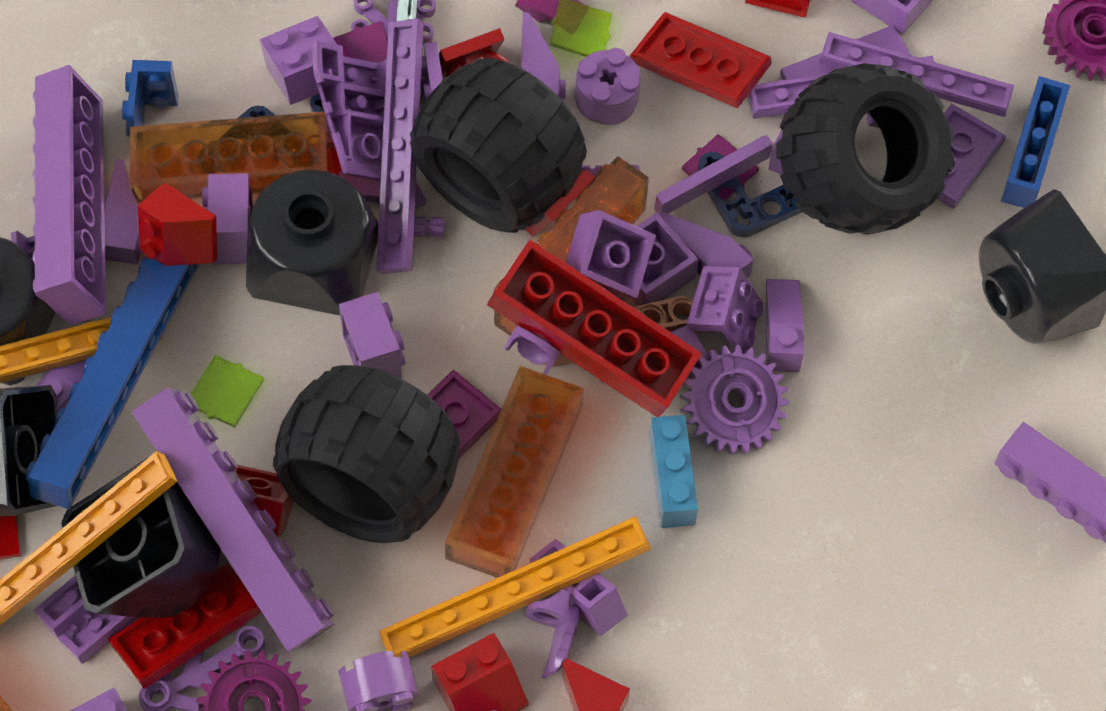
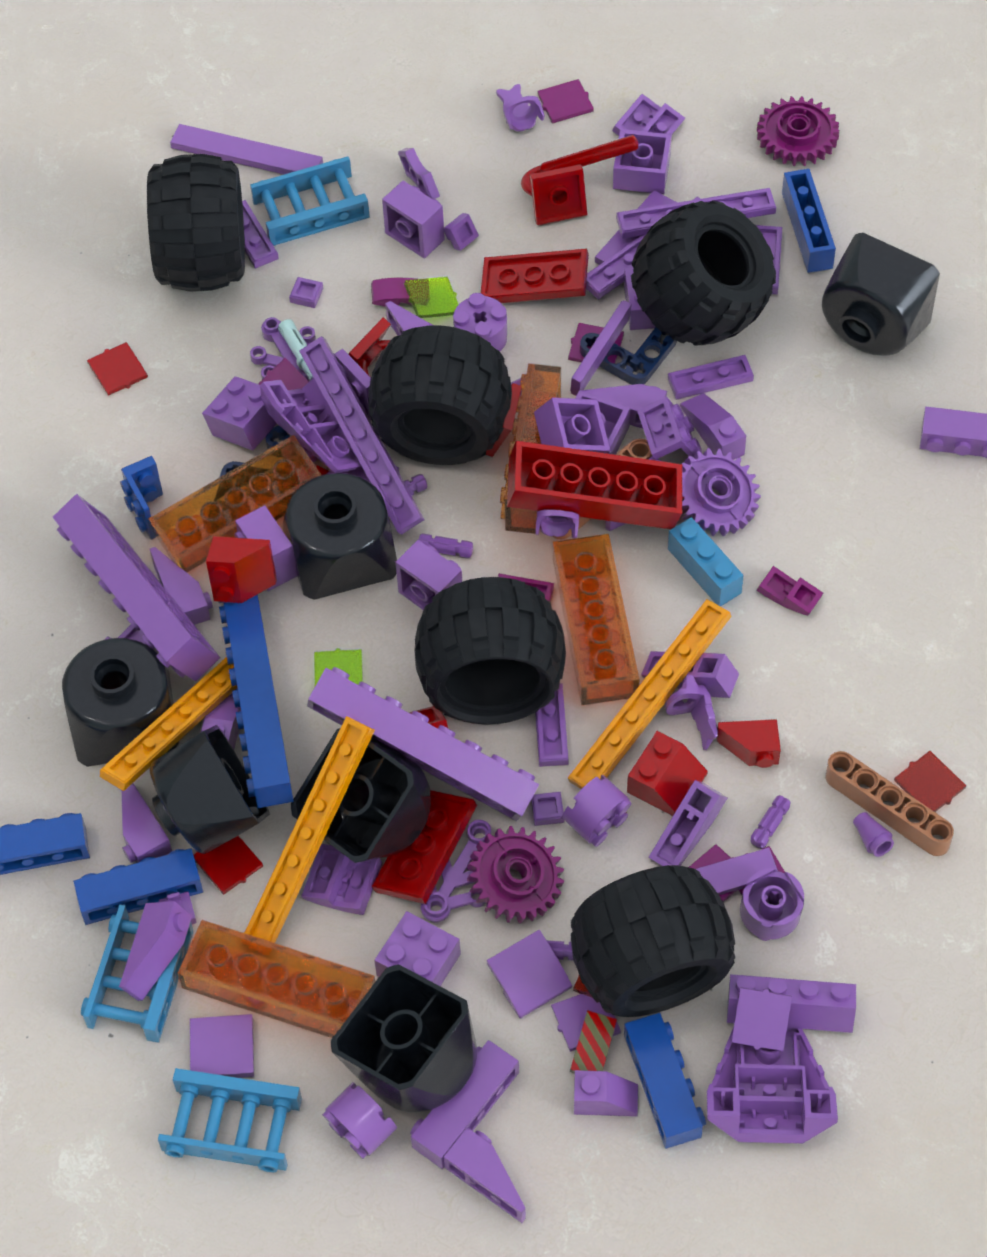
camera: 25 degrees left, 5 degrees down
none -> medium lavender axle [419,533,473,558]
none -> medium lavender tile [531,792,564,826]
none -> medium lavender tile [535,683,569,767]
none -> medium lavender tile [668,355,754,400]
none -> magenta slope [756,566,824,616]

